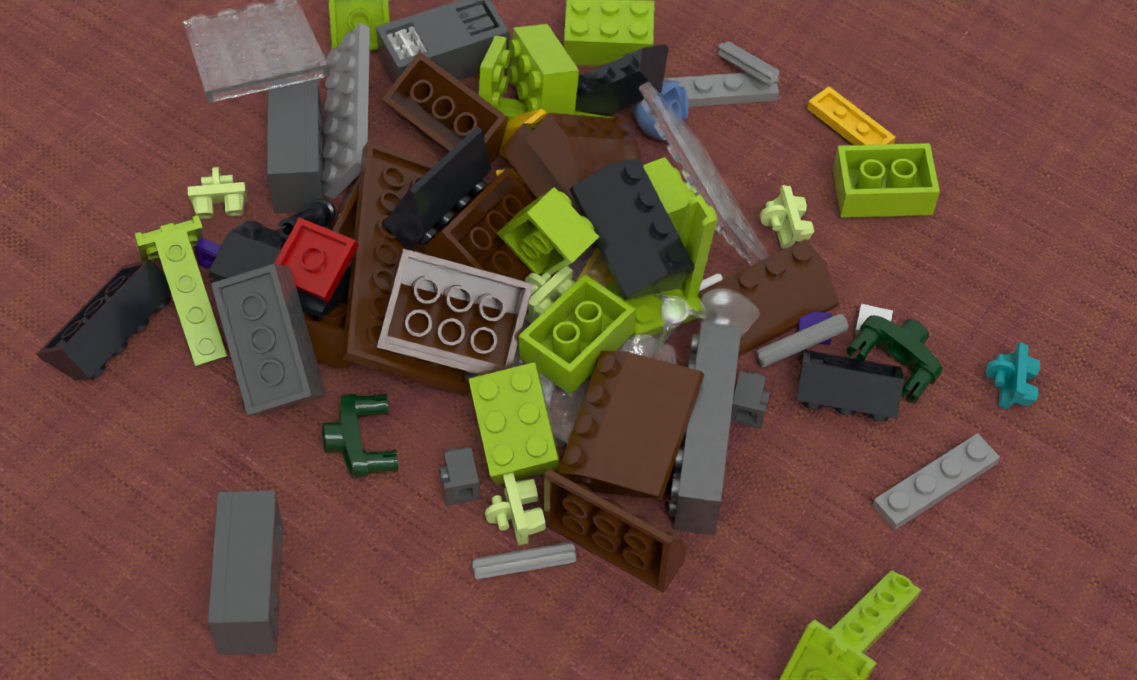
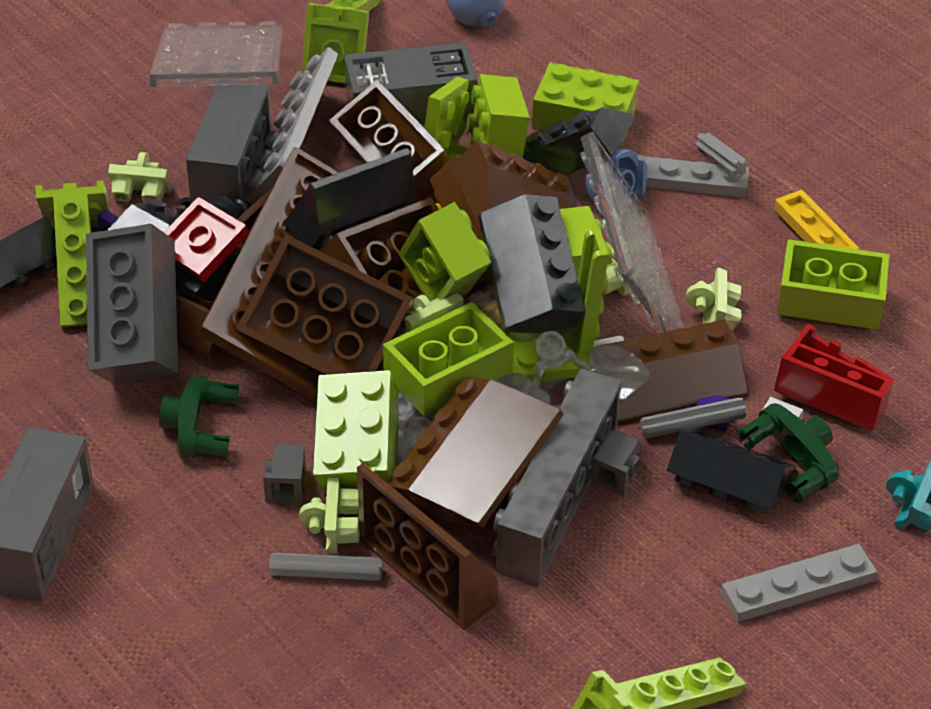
camera: 15 degrees right, 10 degrees down
none -> red wedge [774,323,895,431]

